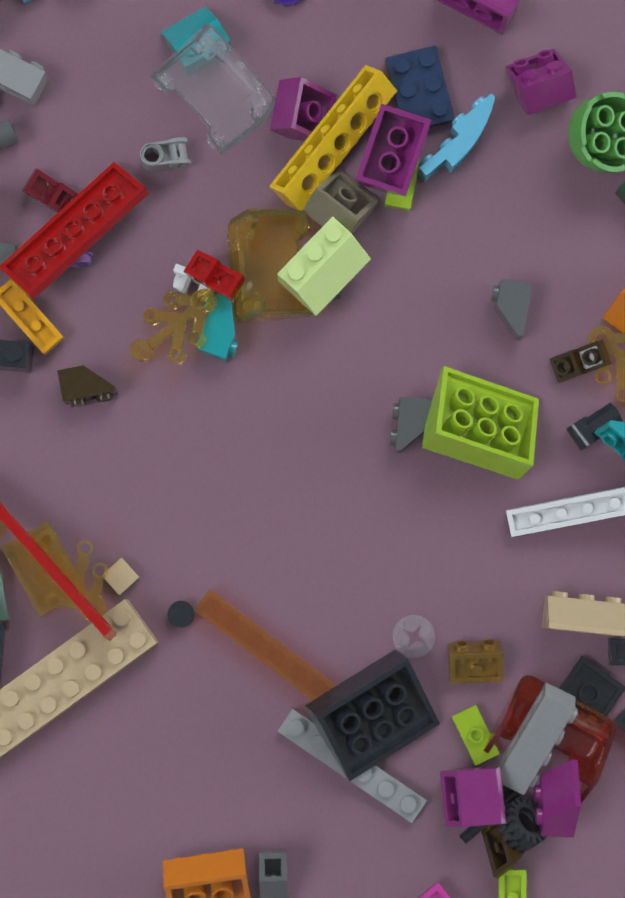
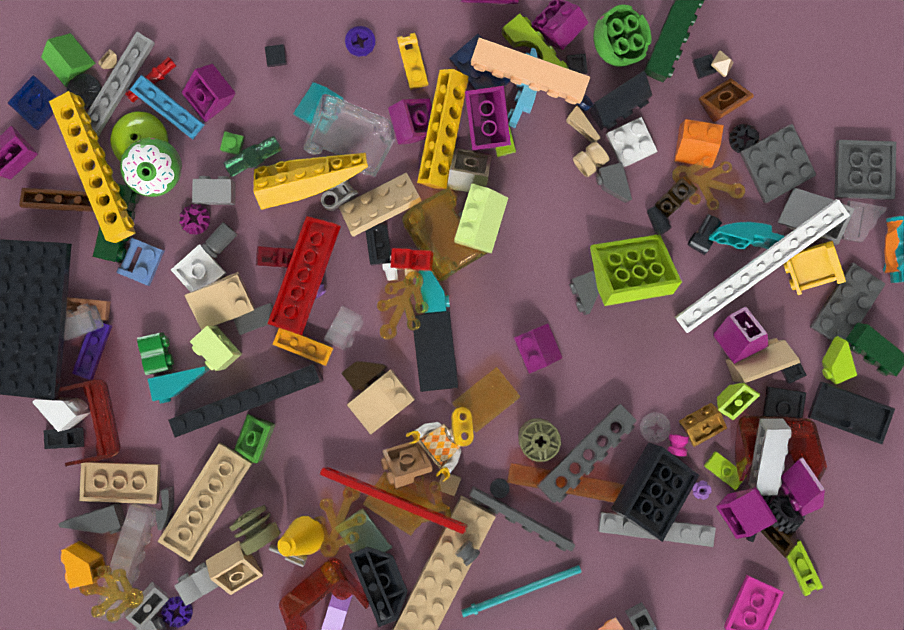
camera: 25 degrees left, 5 degrees up
none -> bright green plate [220,132,245,156]
none -> clear green piece [223,136,282,177]
none -> yellow wedge [253,153,368,210]
none -> clear brick [324,305,364,350]
none -> tan plate [339,172,422,237]
none -> tan slope [347,369,415,434]
none -> black hinge [365,224,391,266]
none -> medium nougat plate [381,441,432,488]
none -> yellow plate [397,33,429,90]
none -> torso [406,422,463,482]
none -> black tile [412,312,458,392]
none -> yellow plate [451,407,474,447]
none -> clear yellow plate [452,367,521,433]
none -> dark grey wheel [455,540,480,566]
none -> teal bar [461,565,582,617]
none -> dark grey plate [469,486,575,552]
none -> light nougat brick [471,38,590,104]
none -> lime arch [501,14,569,69]
none -> magenta slope [513,323,563,374]
none -> olive wheel [518,418,561,462]
none -> dark grey brick [536,404,637,503]
none -> black tile [566,53,588,74]
none -> tan slope [566,106,600,143]
none -> tan wheel [573,141,609,177]
none -> dark blue tile [576,94,593,111]
none -> black slope [589,71,652,130]
none -> white plate [606,117,658,167]
none -> black cone [647,206,672,235]
none -> dark pink wheel [667,434,689,456]
none -> medium lavender plate [692,481,711,500]
none -> magenta slope [713,307,769,364]
none -> lime slope [717,383,760,420]

